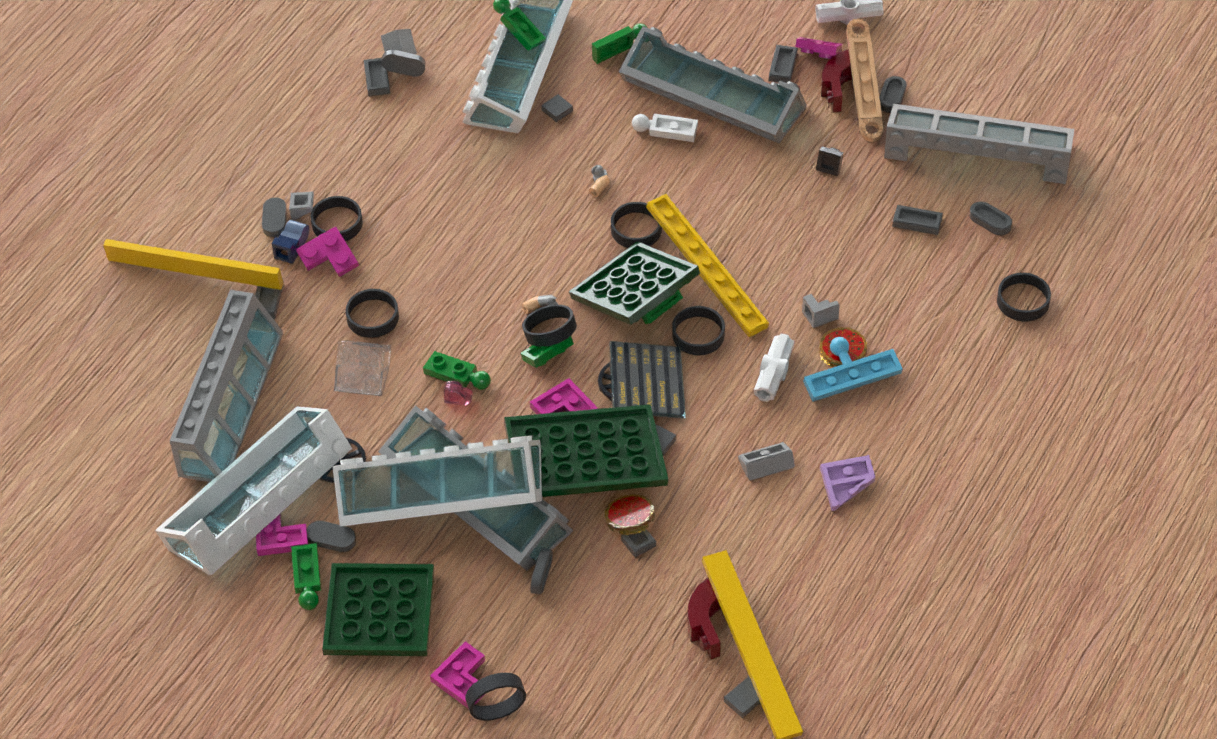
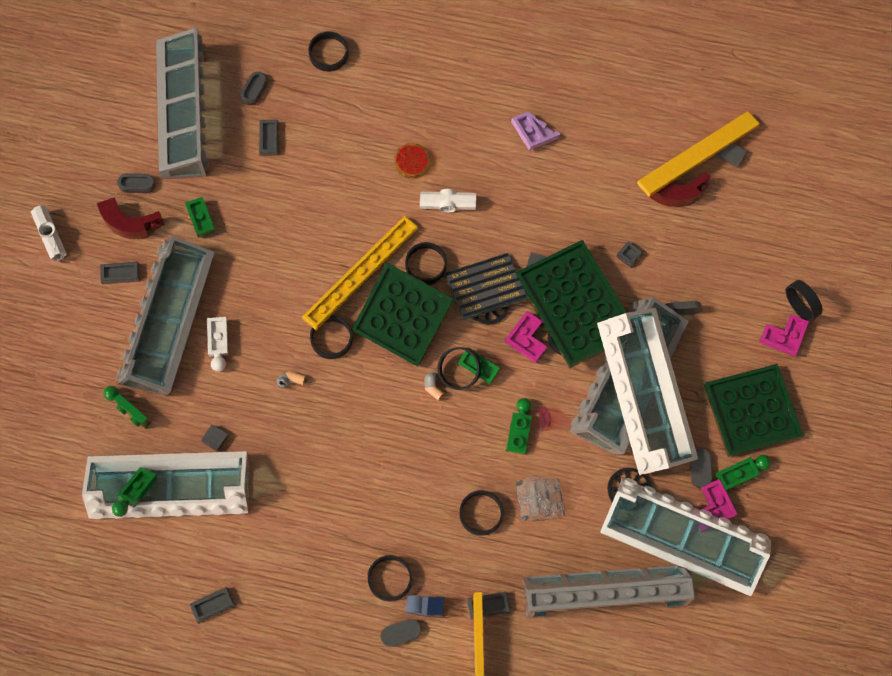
camera: 110 degrees left, 20 degrees up
light grey slope [289,192,314,220] -> none
dark pink plate [295,226,360,277] -> none
light grey panel [381,29,417,54] -> none
dark grey tile [382,50,426,77] -> none
tile [605,494,655,535] -> none
light grey slope [738,442,795,480] -> none
dark pink plate [795,37,843,59] -> none
light grey panel [802,294,840,328] -> none
medium azure plate [803,337,903,402] -> none
black tile [816,146,844,176] -> none
light nougat plate [846,18,883,142] -> none
none -> green plate [185,197,216,238]

